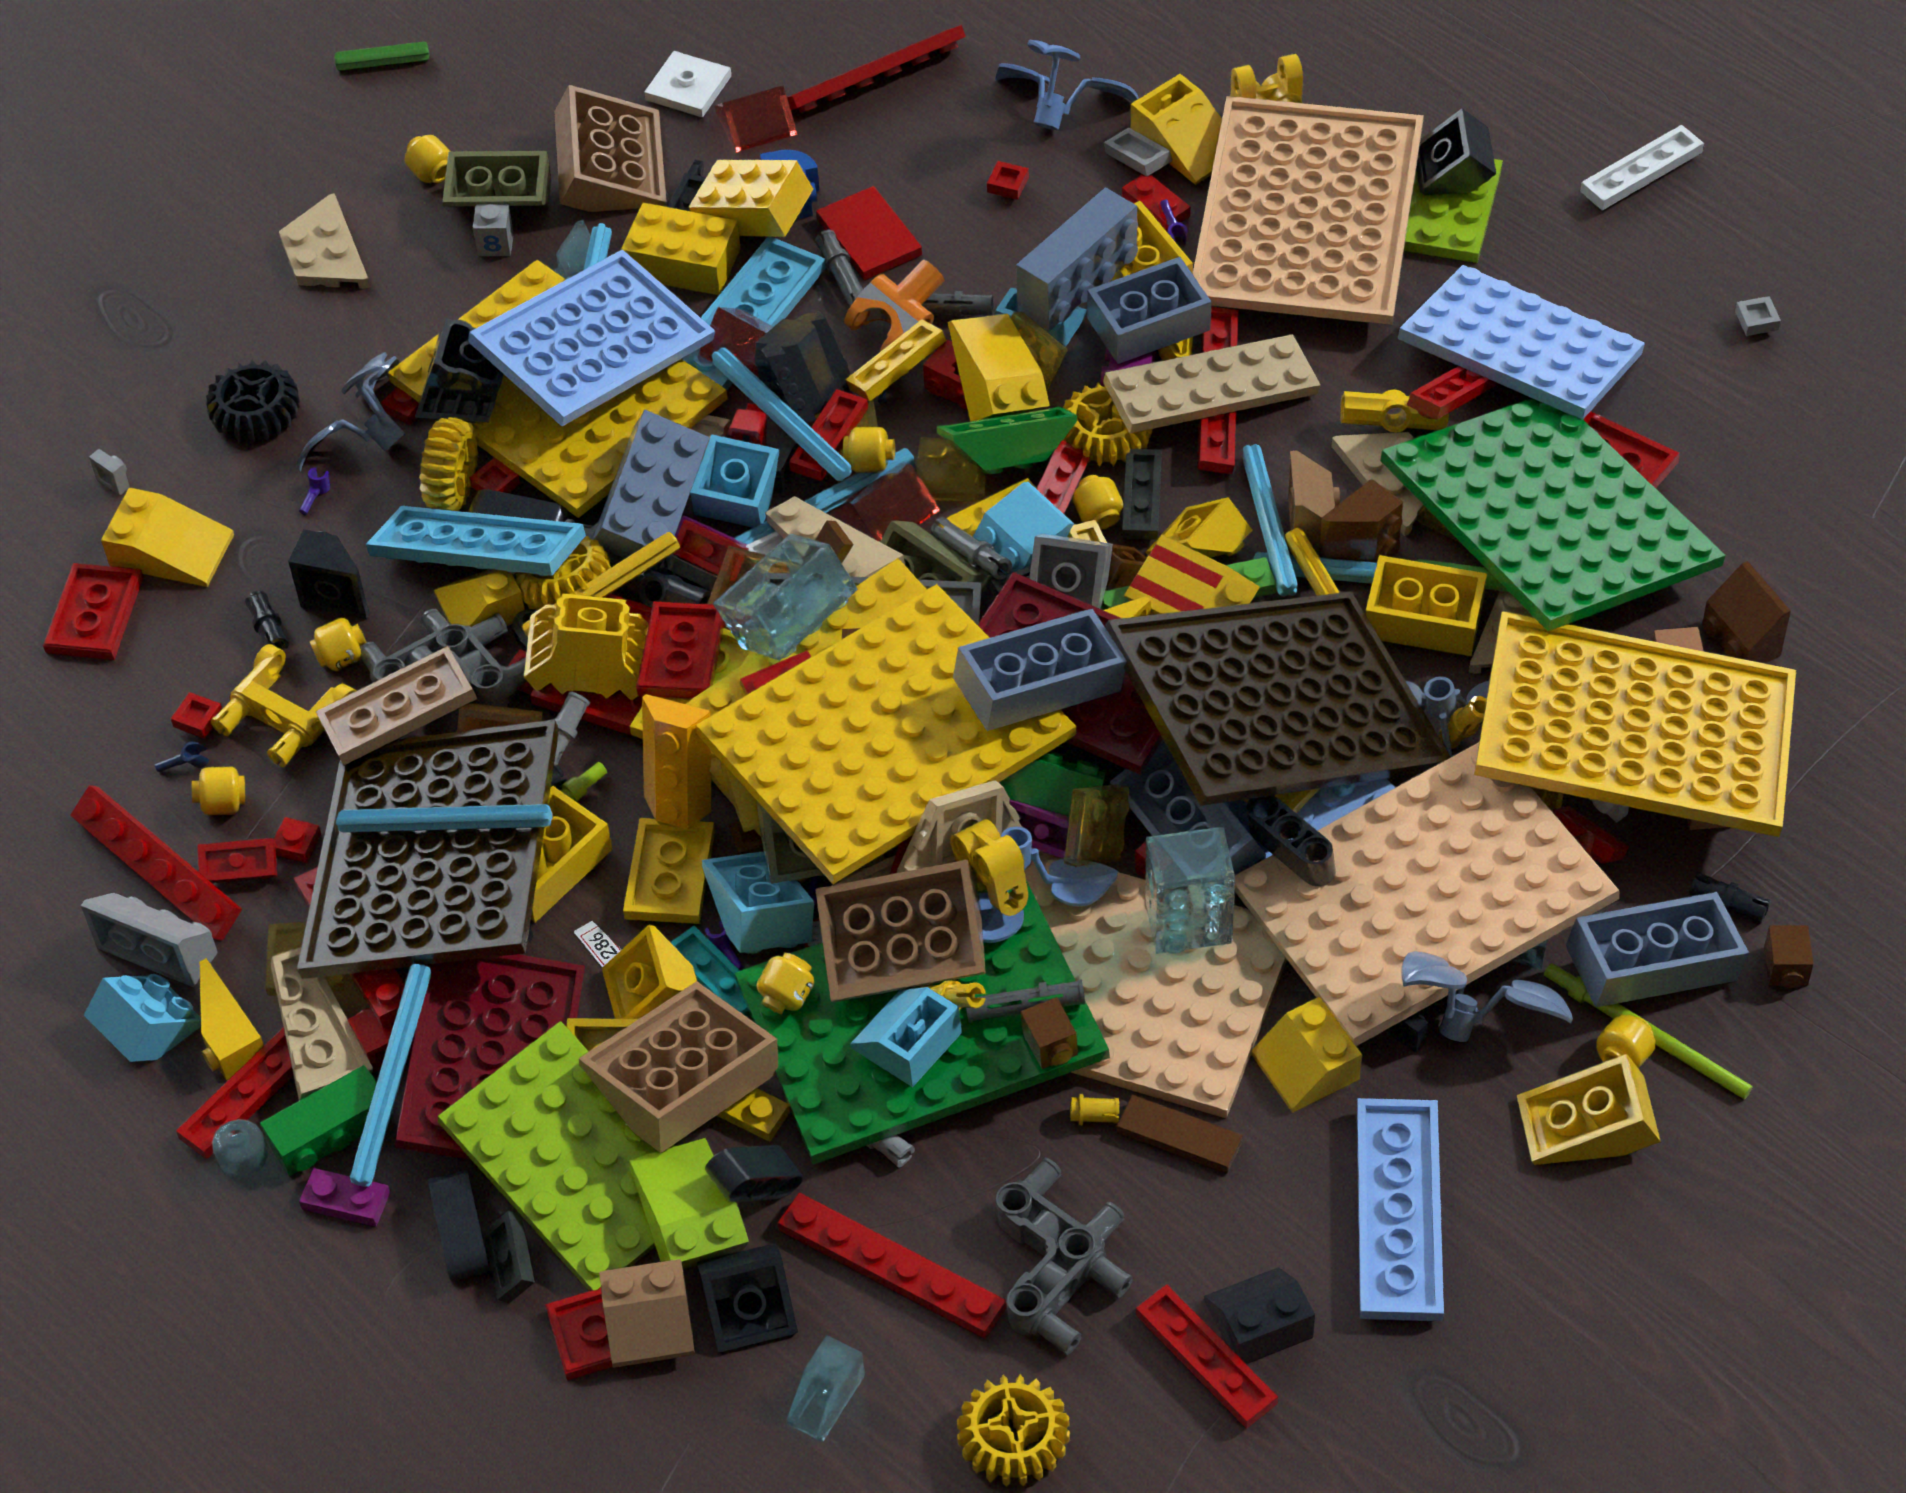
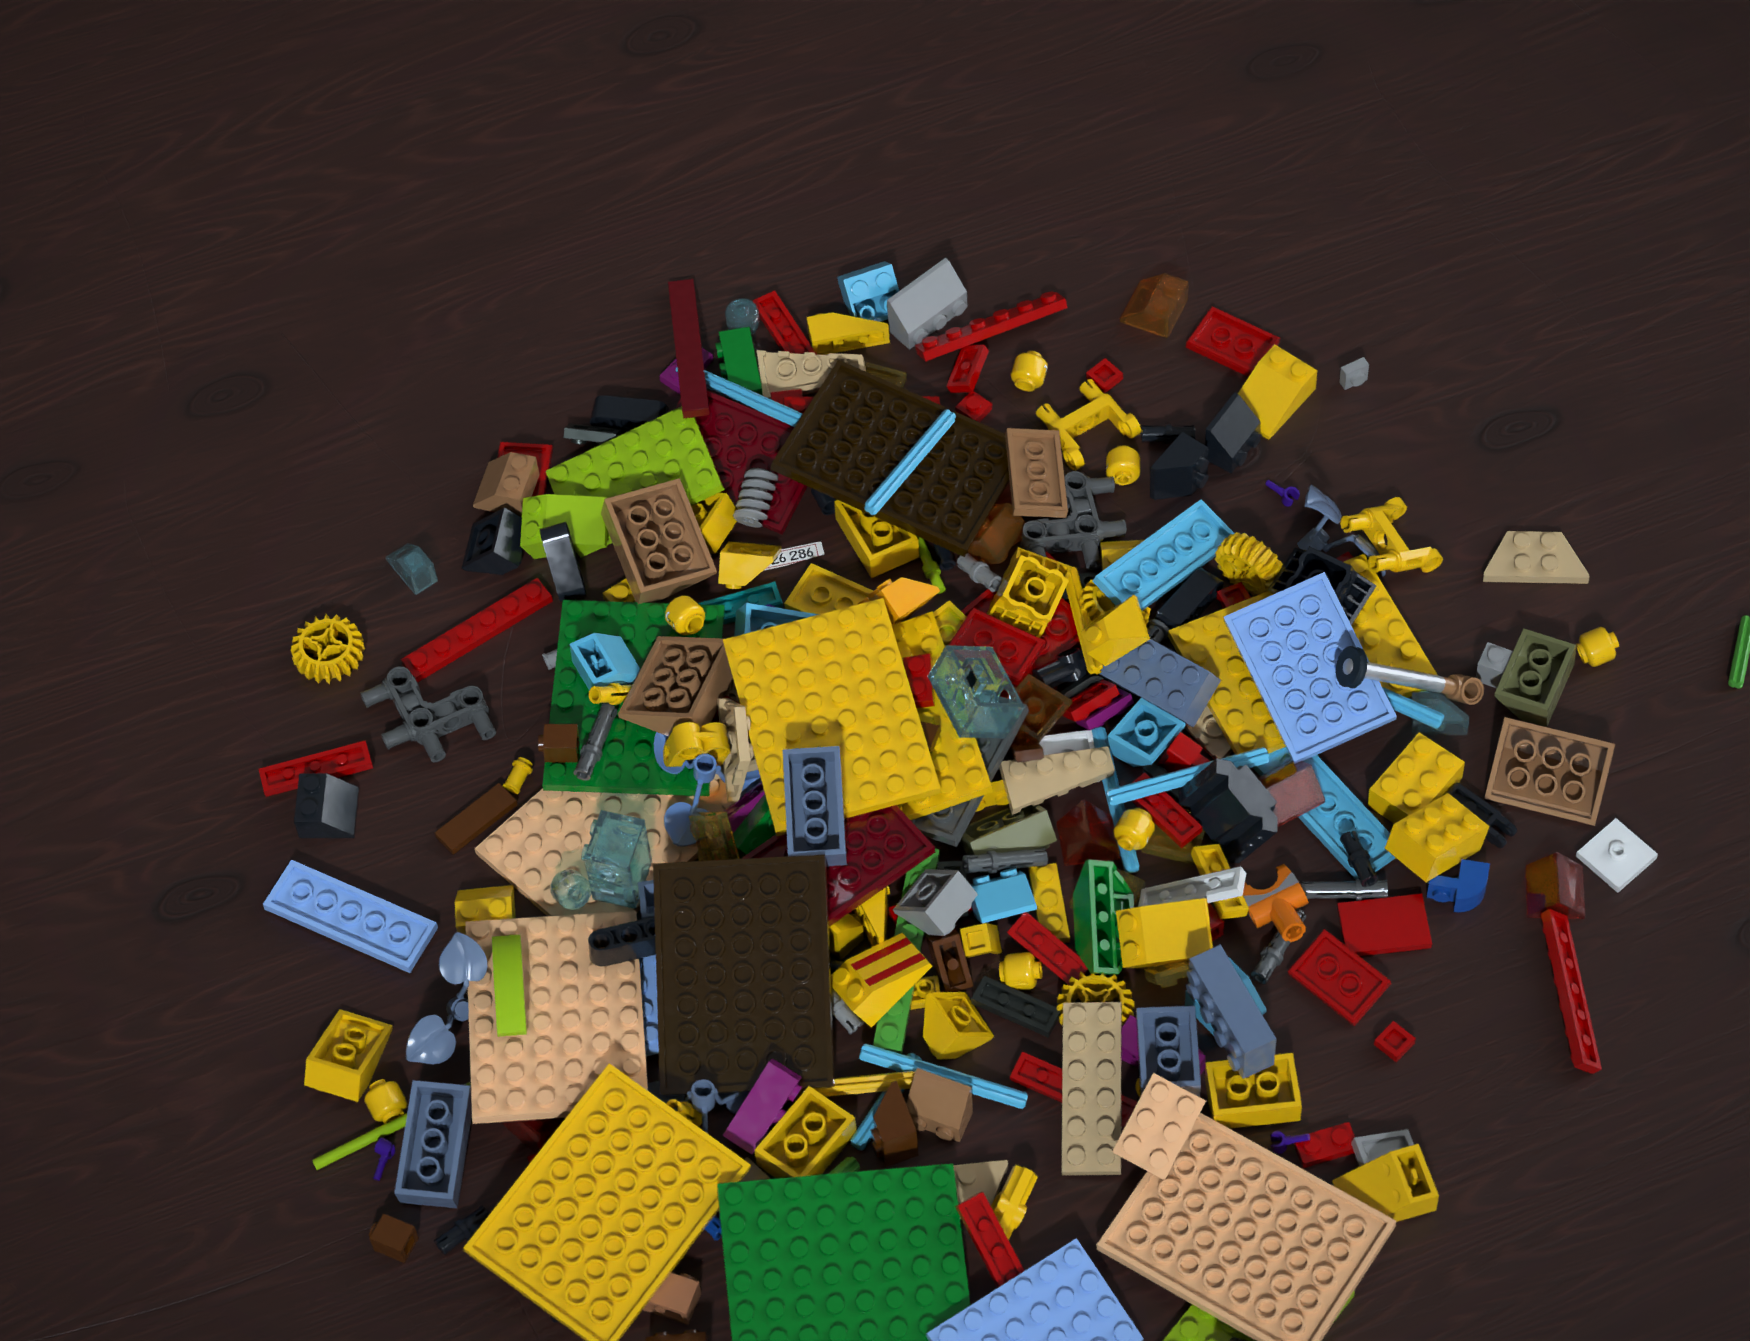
camera: 115 degrees right, 5 degrees up
dark blue hand [155,741,209,772] -> none
black gear [206,360,300,444] -> none
medium blue plant [995,40,1139,130] -> none
yellow piece [1230,54,1303,103] -> none
none -> dark purple hand [373,1138,395,1181]
none -> lime slope [492,934,527,1037]
none -> clear light blue head [550,869,591,910]
none -> dark red tile [668,279,710,419]
none -> magenta brick [723,1058,802,1154]
none -> light grey piece [733,468,779,528]
none -> yellow slope [1081,595,1150,667]
none -> light nougat plate [1112,1073,1206,1180]
none -> clear orange slope [1120,273,1188,338]
none -> white plate [1138,866,1246,907]
none -> black slope [1205,392,1262,473]
none -> red tile [1287,929,1391,1026]
none -> piece [1336,646,1484,705]
none -> yellow connector [1340,497,1443,573]
none -> black pin [1340,831,1379,887]

